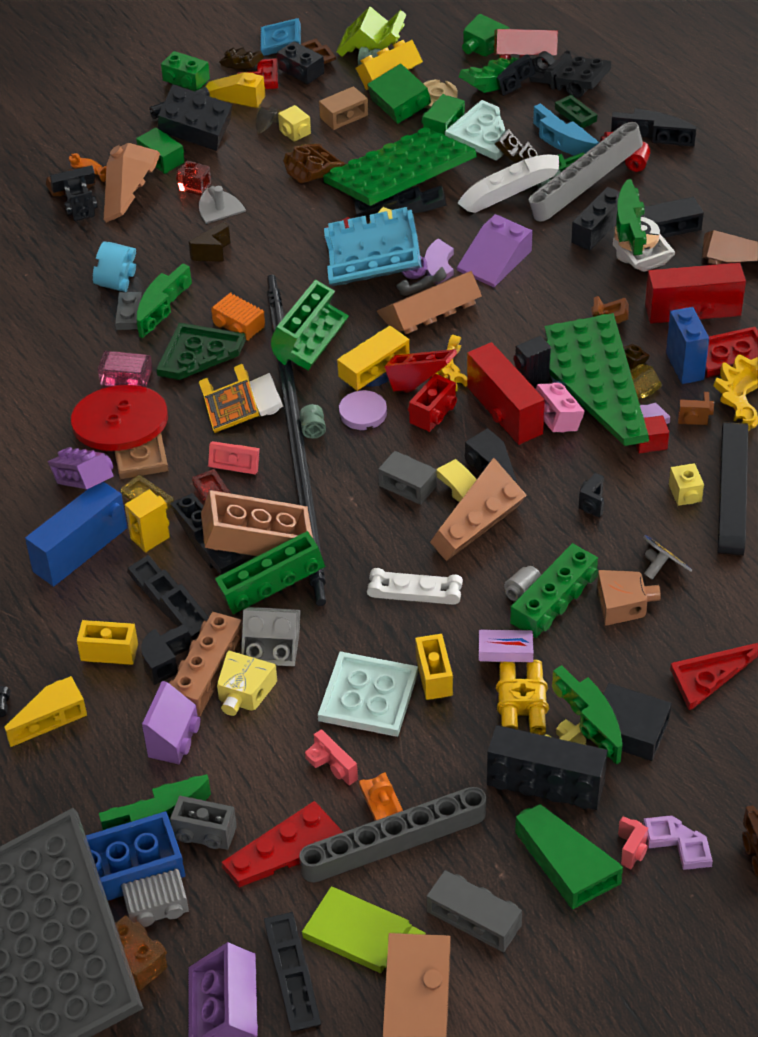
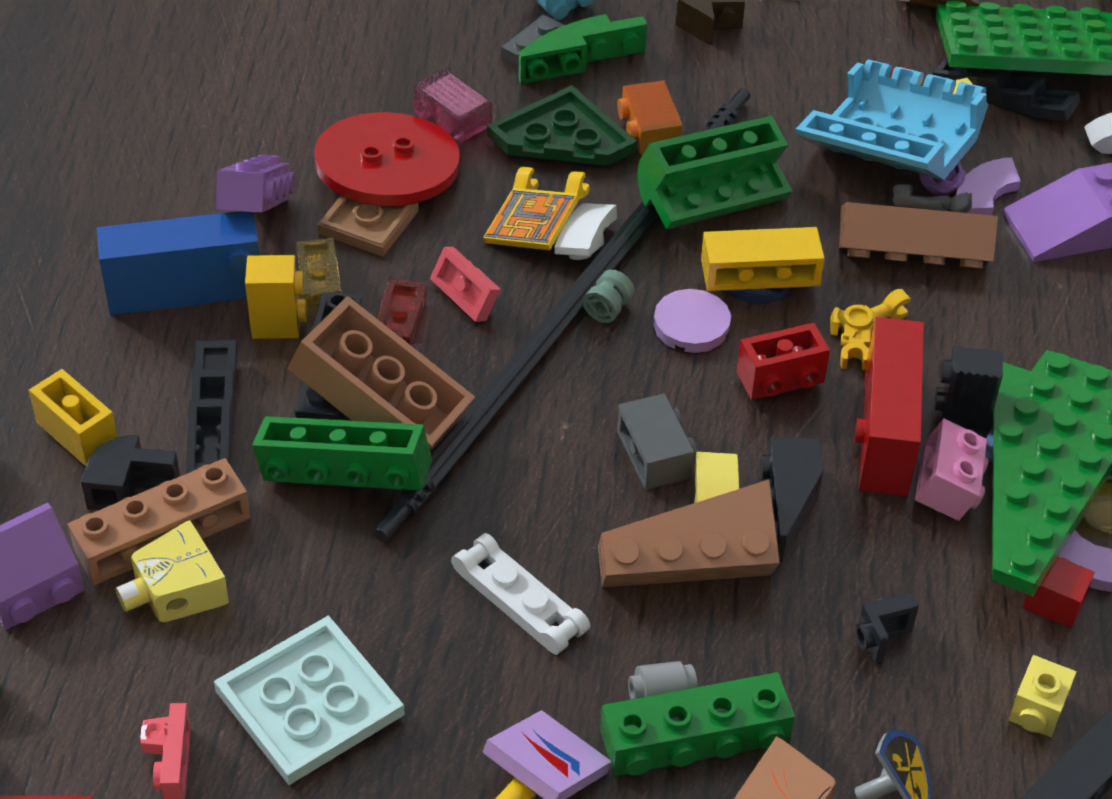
camera: 35 degrees right, 0 degrees up
light grey slope [242,607,300,666] -> none
red slope [384,349,457,393] -> none
yellow brick [415,634,453,700] -> none

